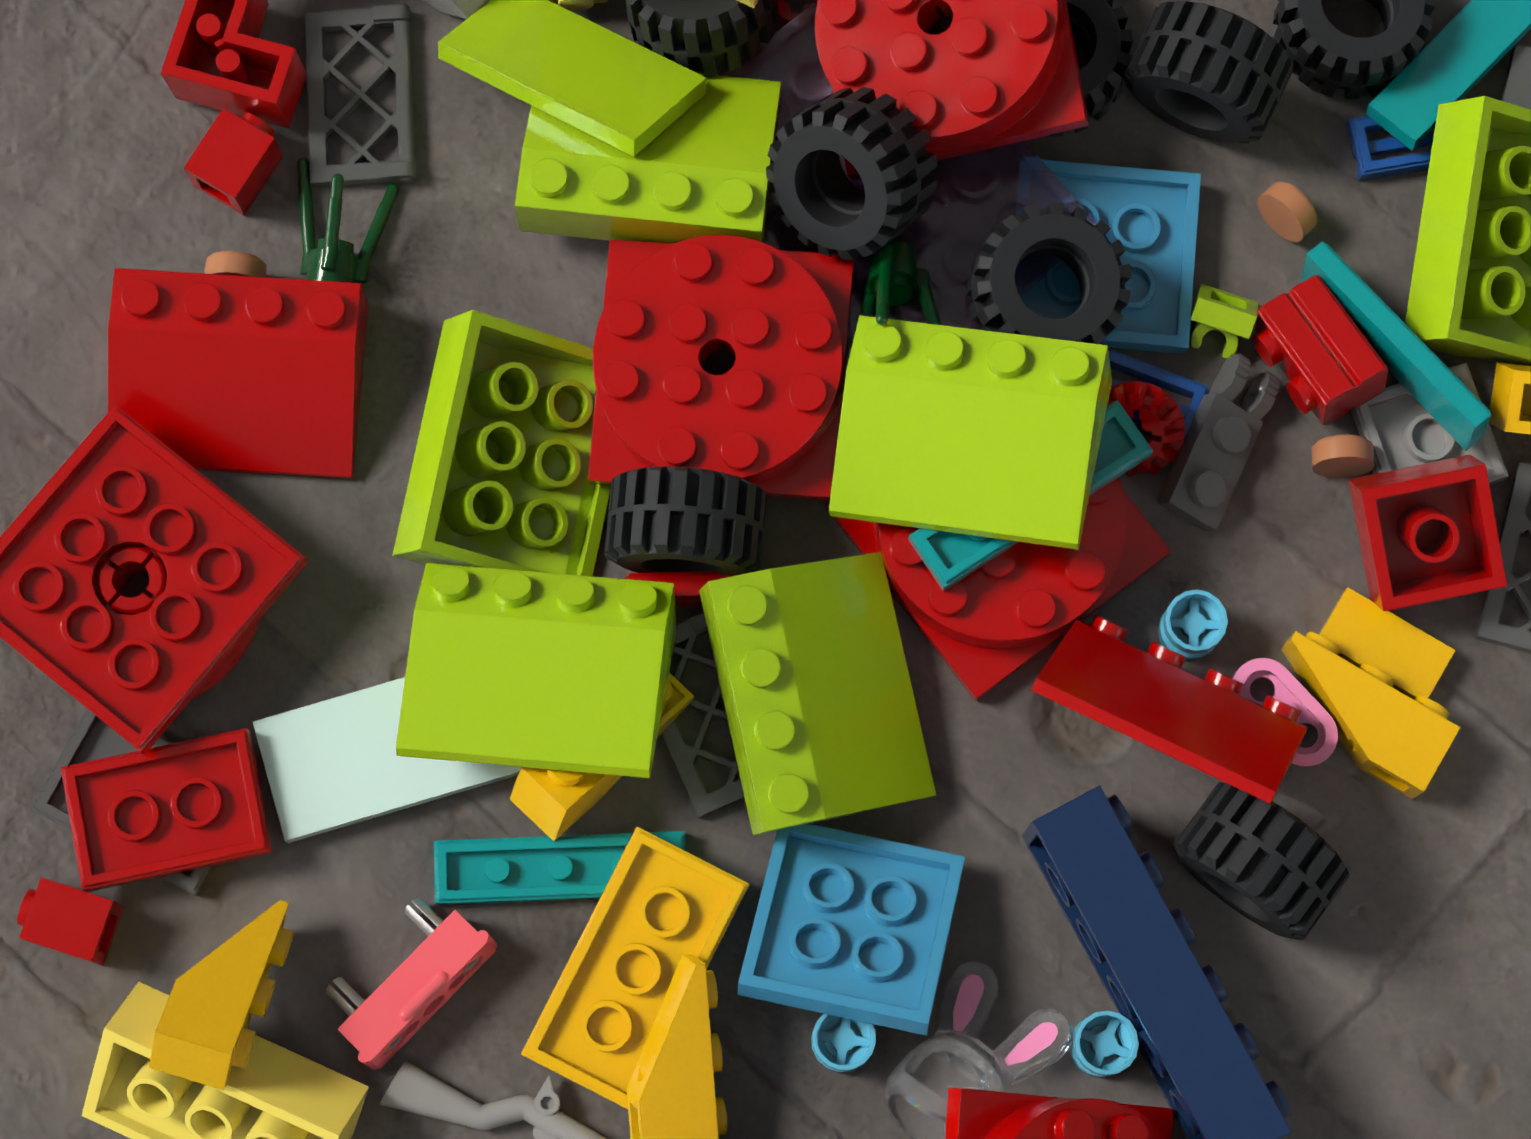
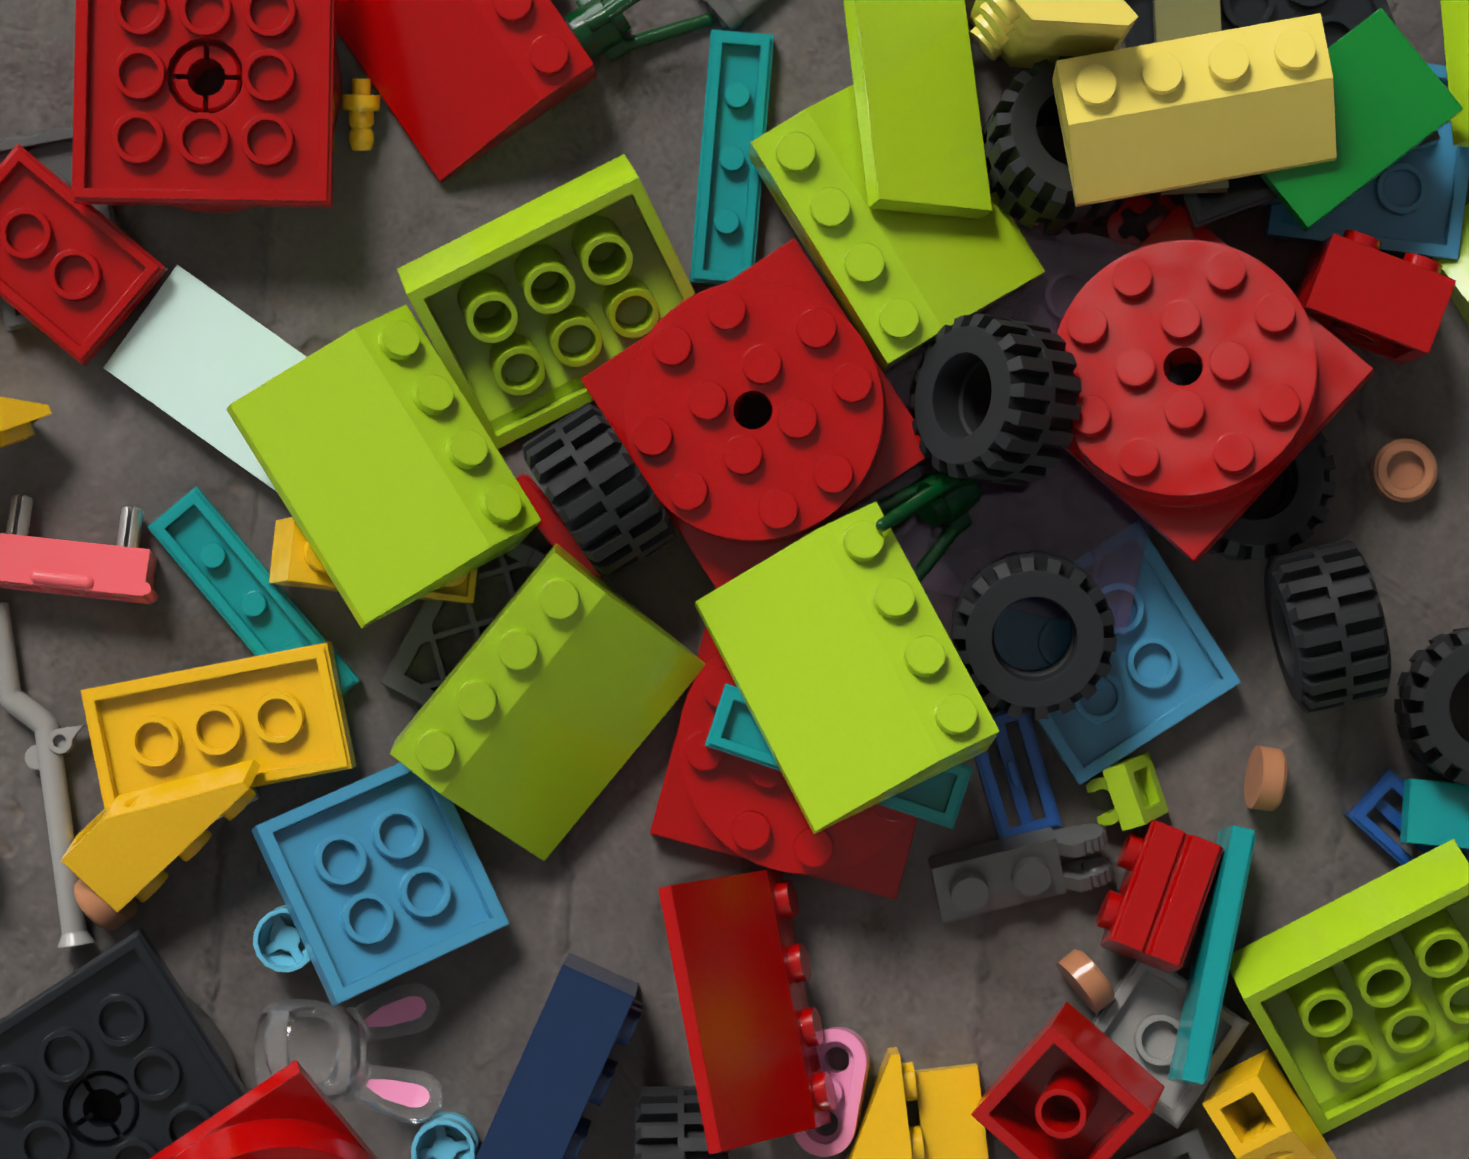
camera: 55 degrees right, 10 degrees up
red gear [1107,381,1186,478] -> none
medium azure wheel [1158,590,1228,662] -> none
none -> yellow piece [342,78,380,151]
none -> teal tile [690,29,774,286]

